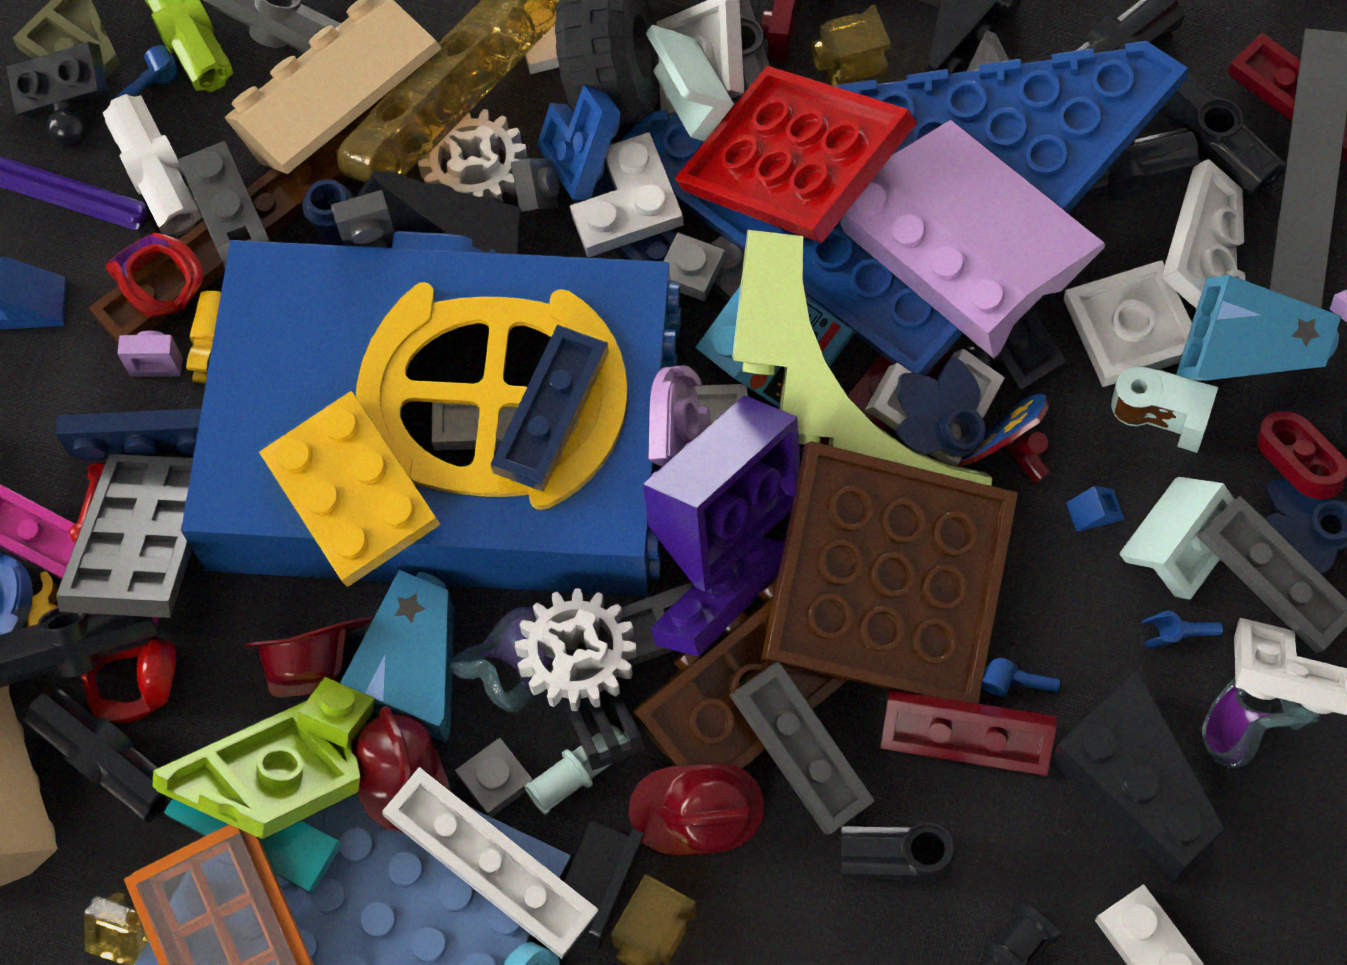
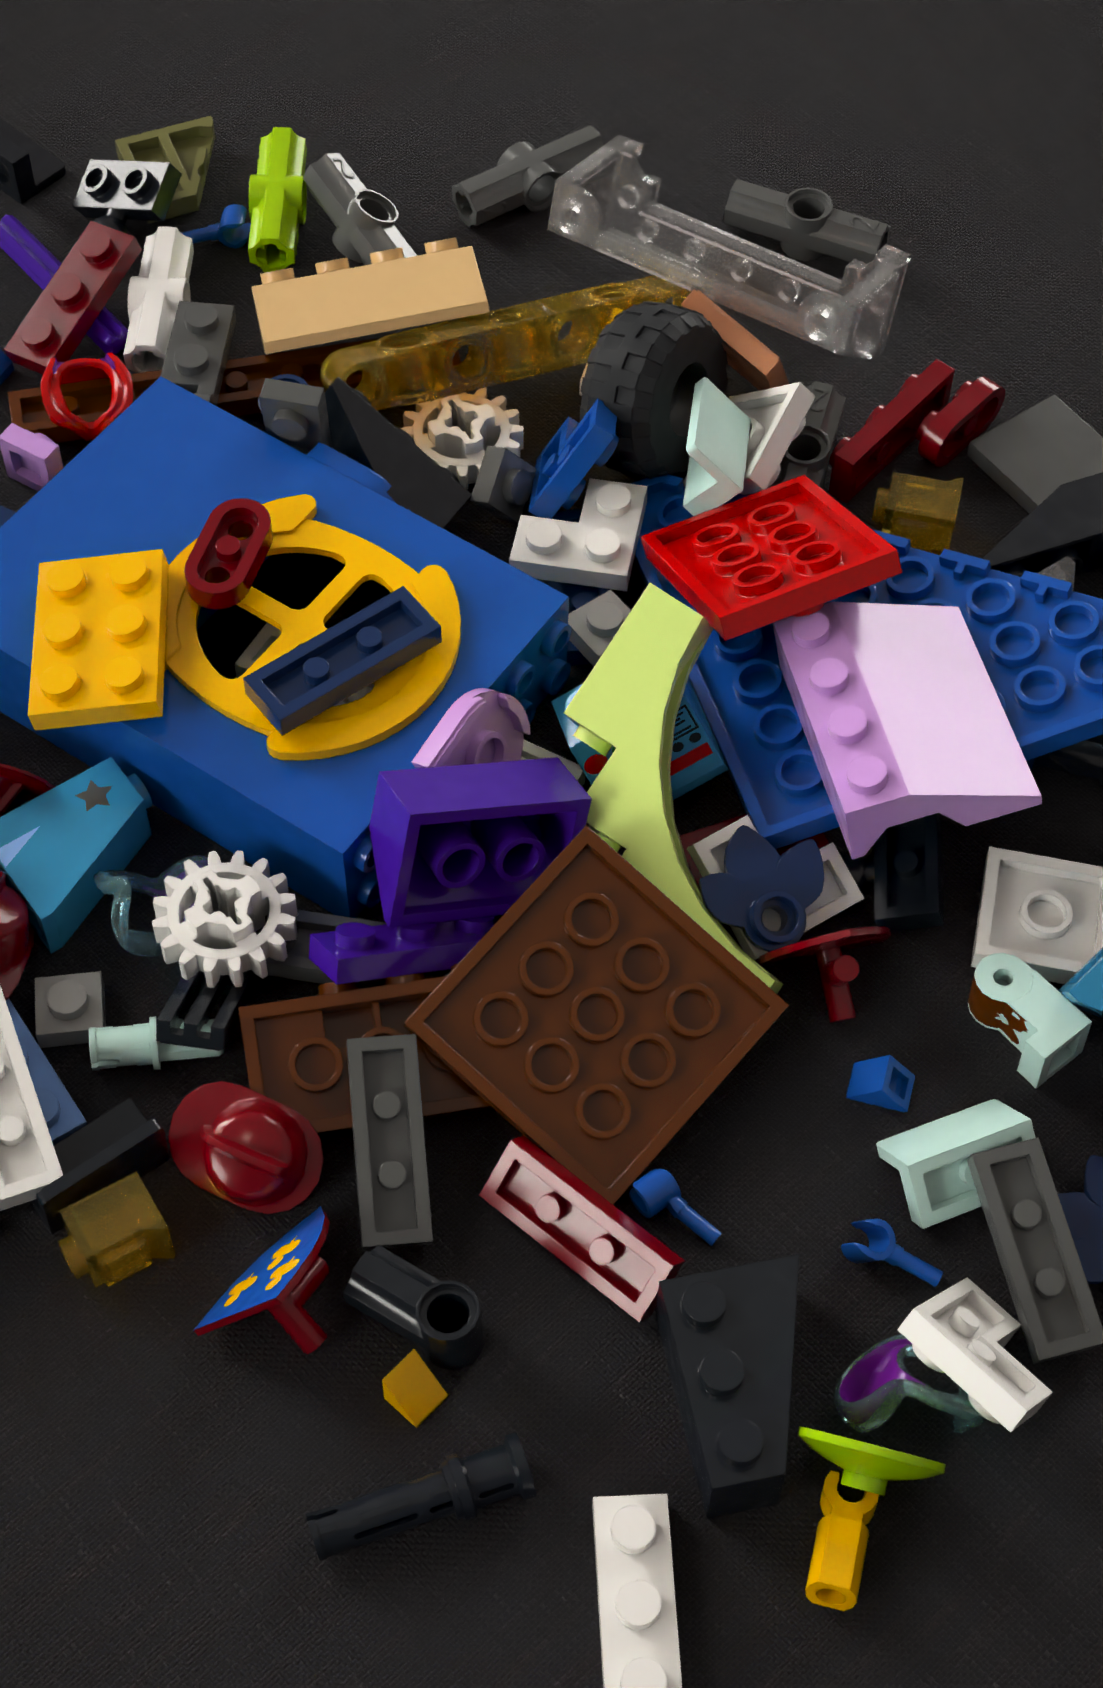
camera: 25 degrees right, 10 degrees down
none -> dark red plate [4,221,142,374]
none -> dark red plate [184,498,273,609]
none -> shield [193,1206,330,1354]
none -> yellow piece [382,1349,448,1428]
none -> lime dish [797,1426,946,1496]
none -> yellow bar [805,1470,879,1611]

